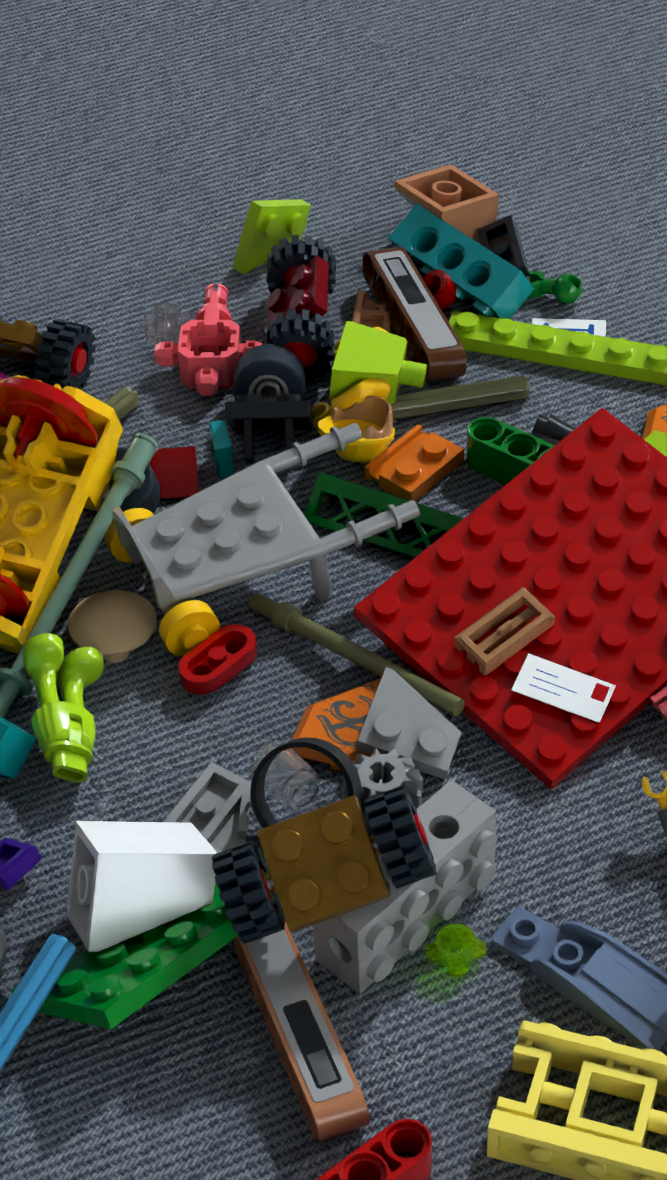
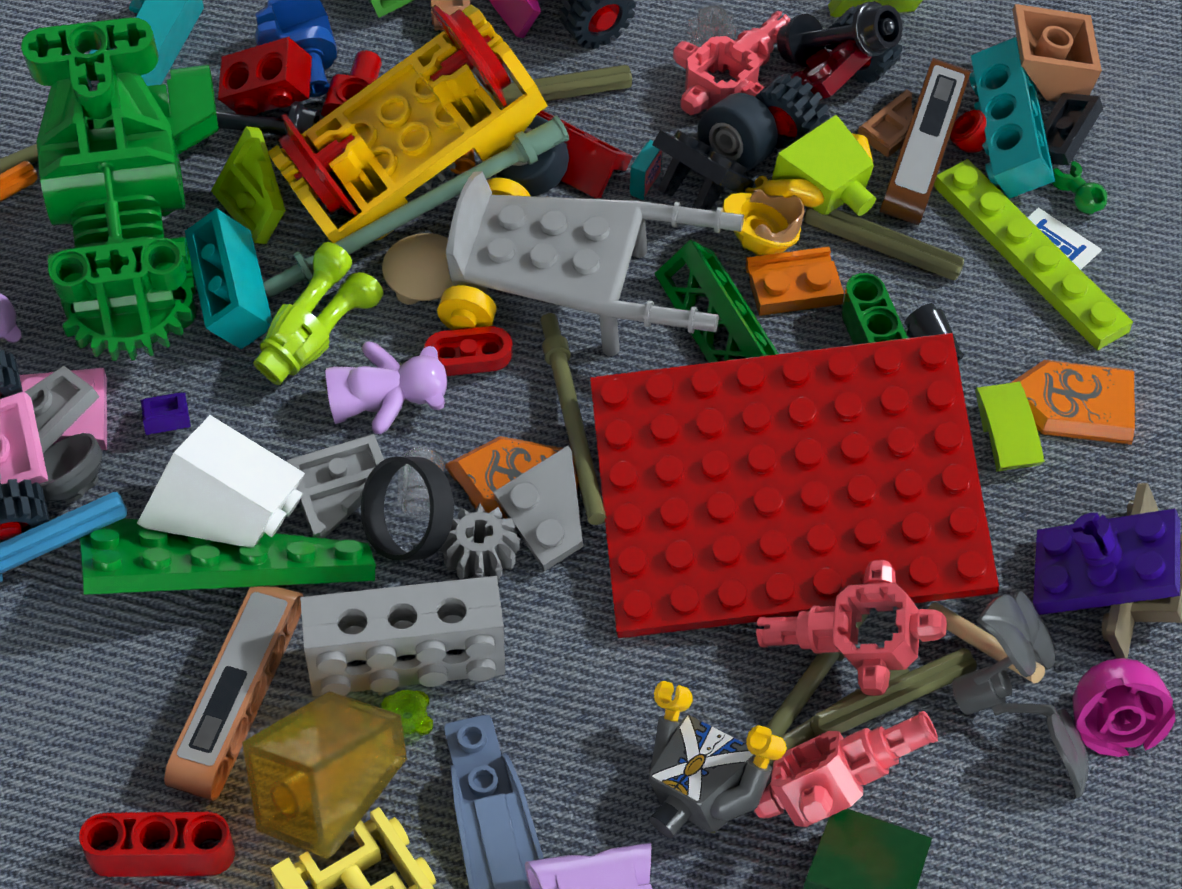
camera: 35 degrees right, 10 degrees up
plate [212,785,437,944] -> none
medium nougat tile [454,587,555,676] -> none
white sticker [512,653,616,723] -> none
none -> clear yellow slope [242,691,407,859]
none -> lavender piece [325,341,447,434]
none -> black piece [777,1,903,68]

